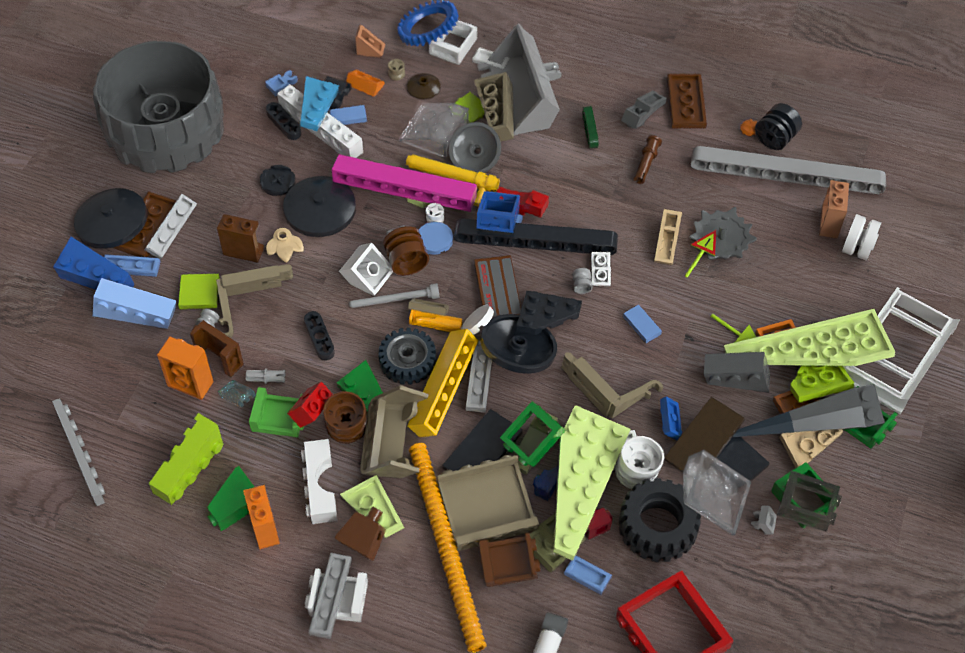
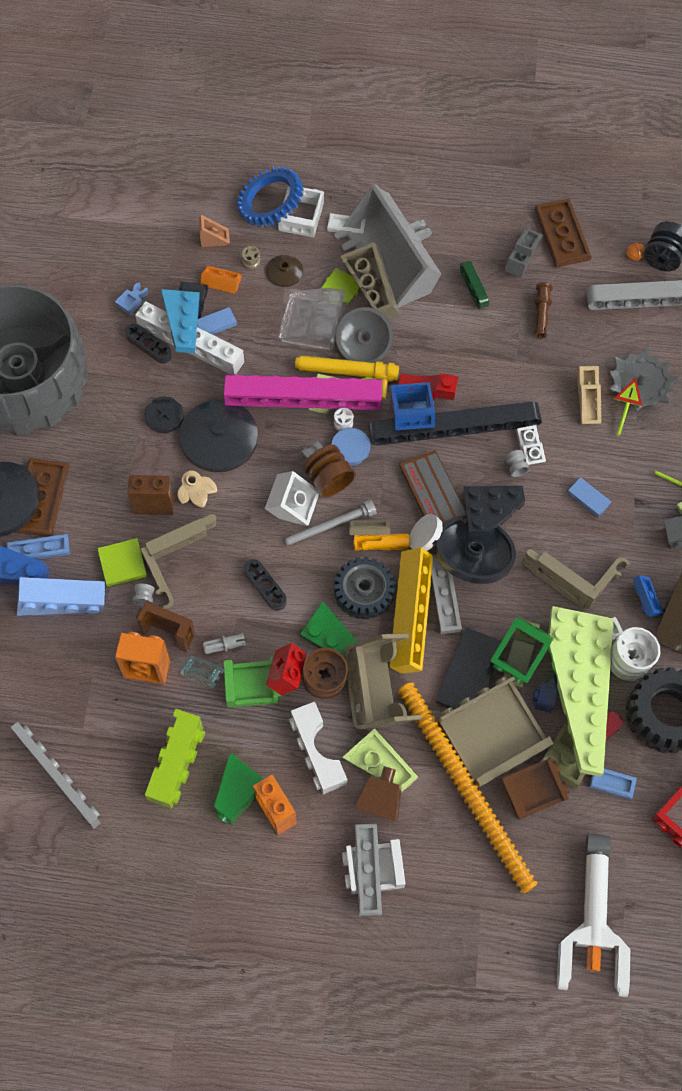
camera: 15 degrees left, 10 degrees up
tile [145,194,197,260] -> none

